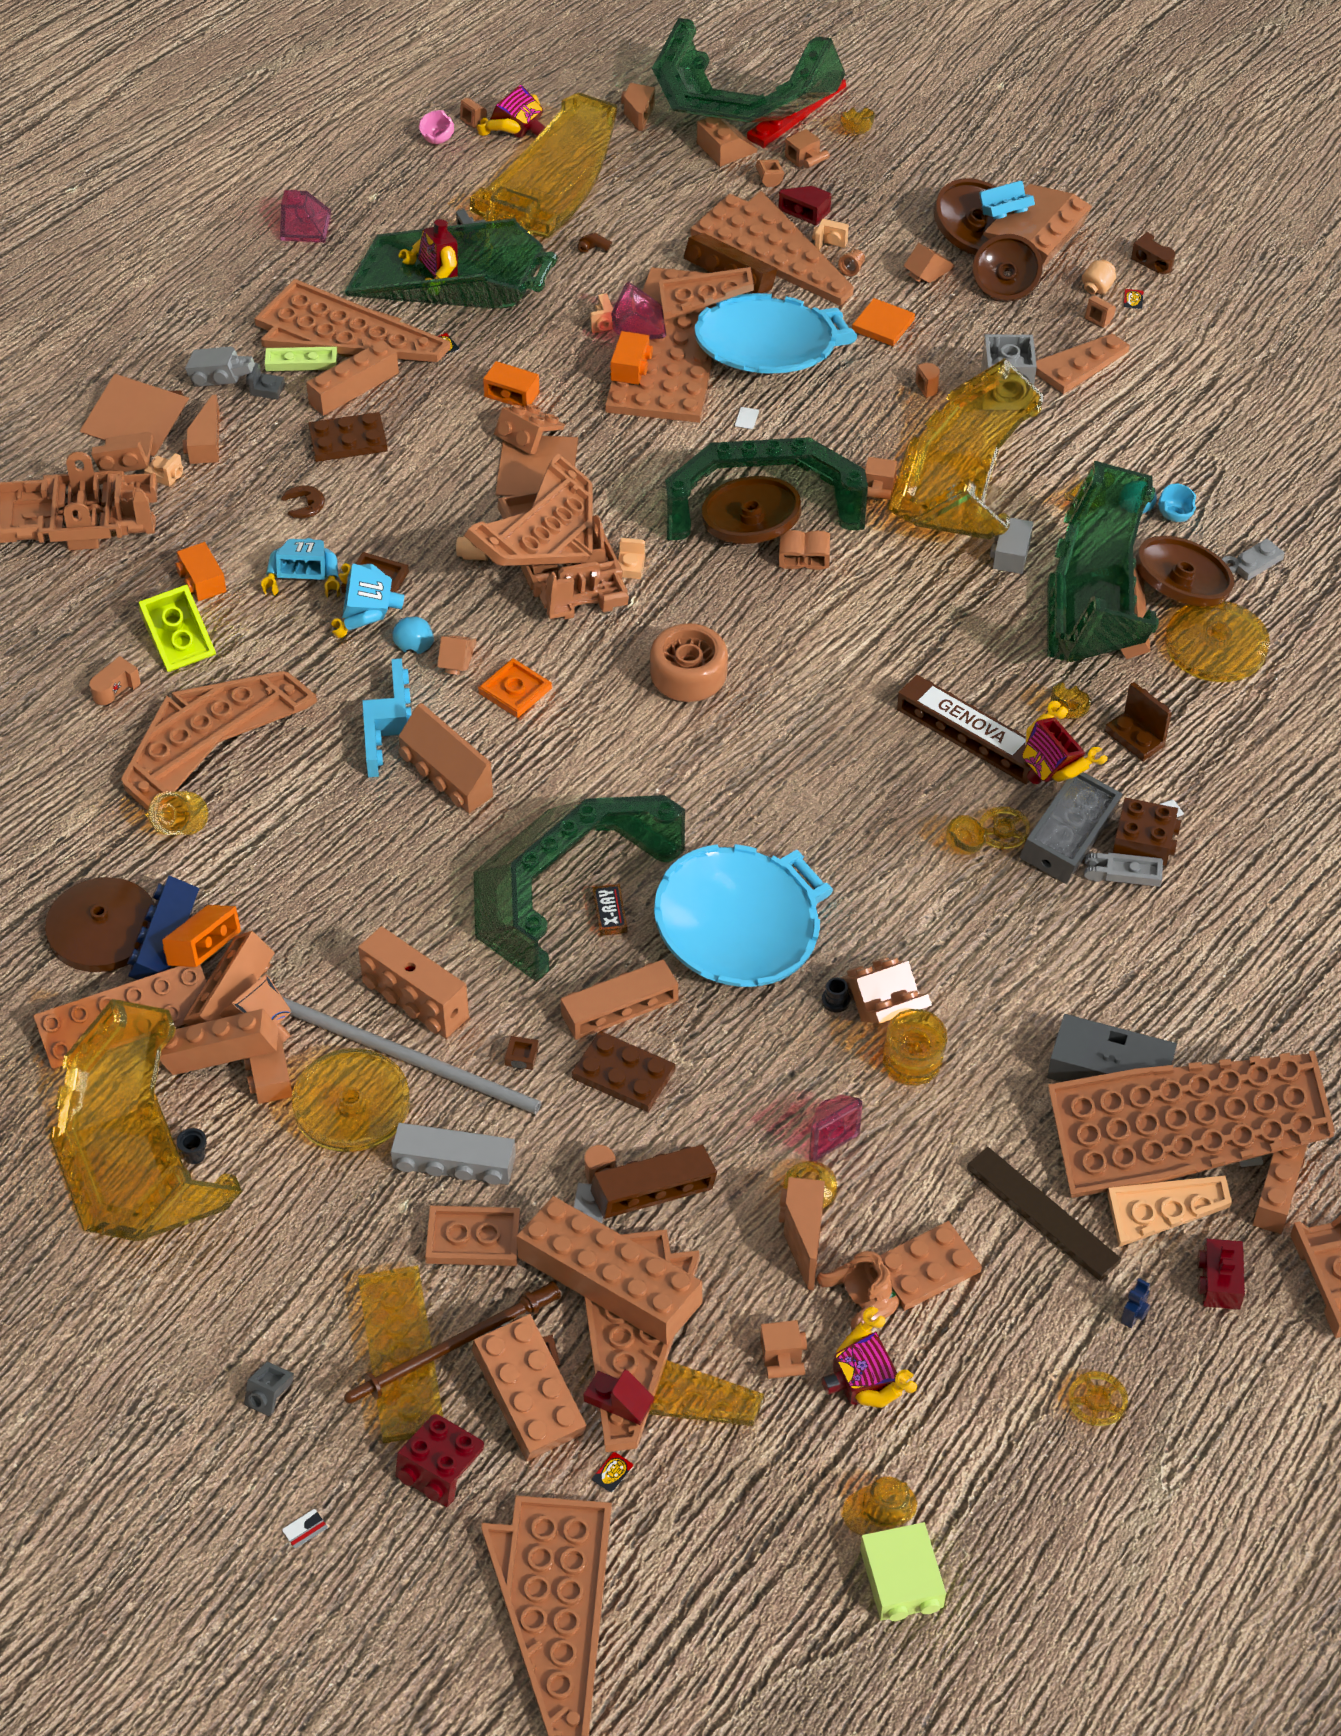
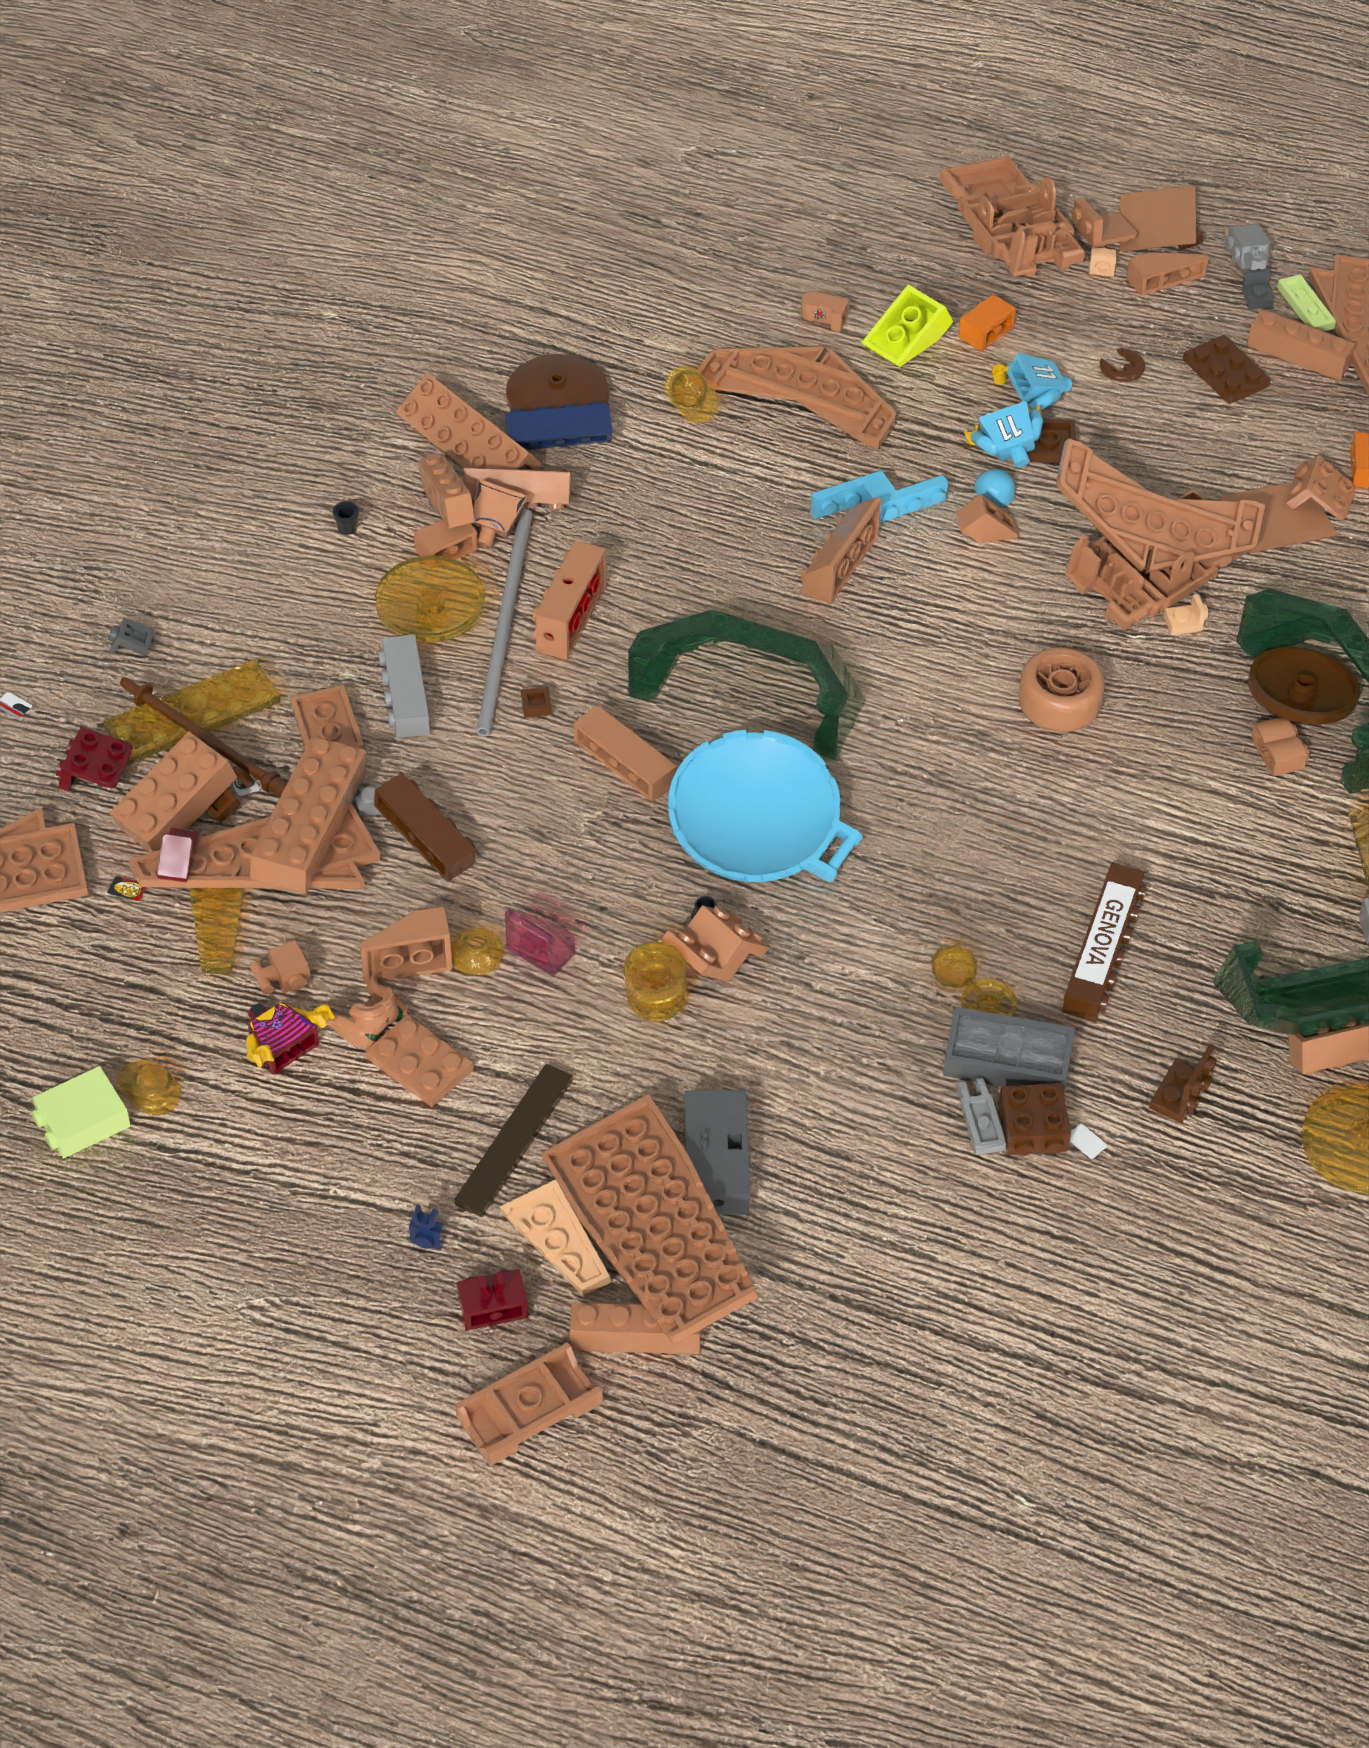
camera: 70 degrees right, 0 degrees up
clear yellow windscreen [50,999,242,1242] -> none
orange brick [162,905,241,967] -> none
orange tile [478,658,552,718] -> none
reddish brown plate [572,1031,676,1112] -> none
nougat brick [584,1145,616,1184] -> none
tile [592,884,628,936] -> none
torso [1022,701,1107,784] -> none
clear yellow hair [1050,682,1091,719] -> none
clear yellow wheel [1068,1371,1128,1426] -> none

